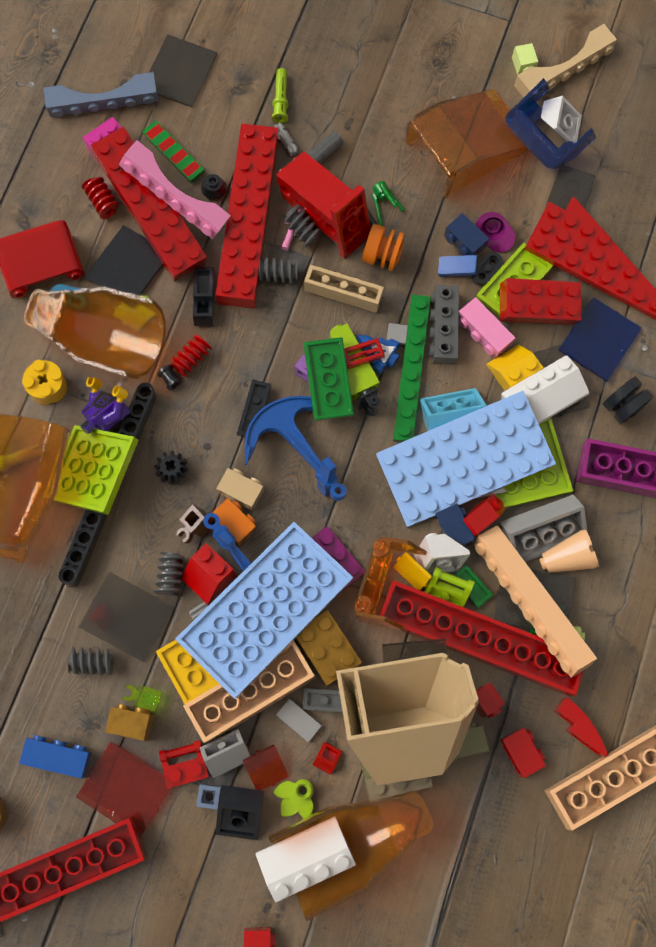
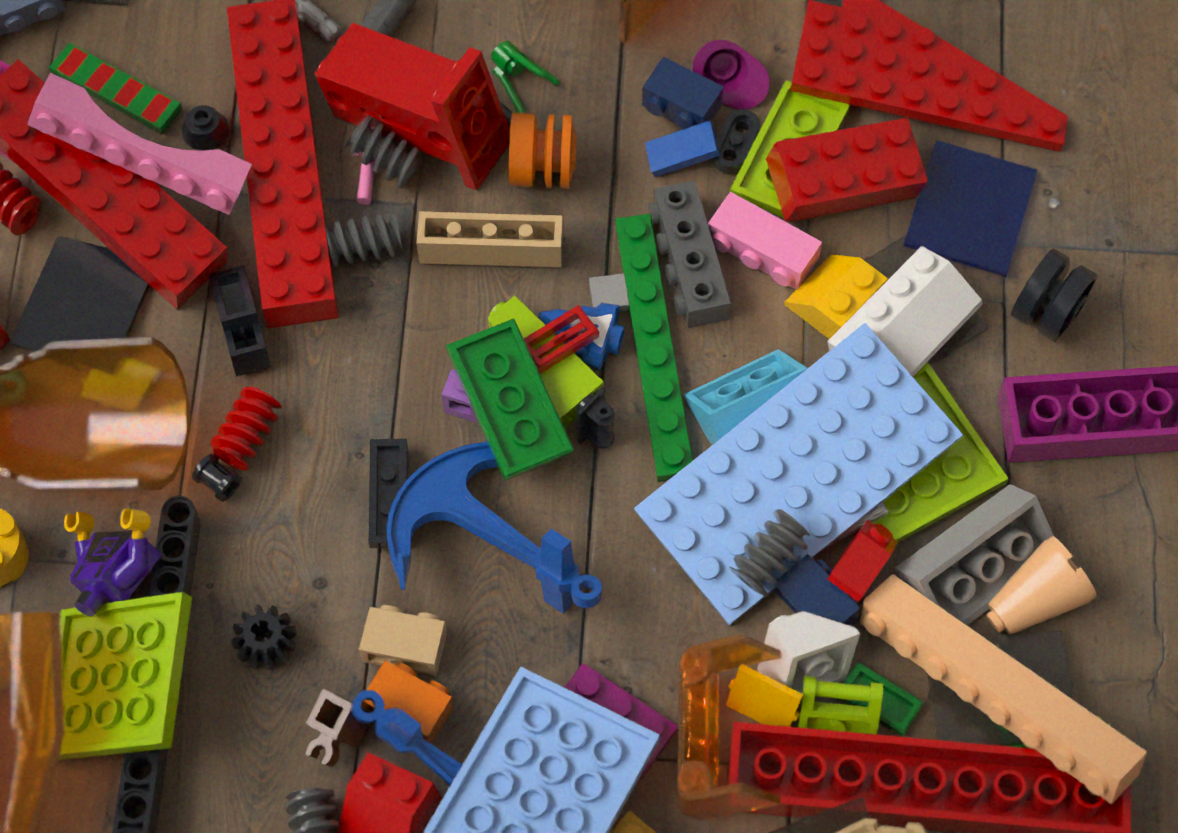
camera: 10 degrees left, 10 degrees down
none -> dark grey piece [729,509,810,596]

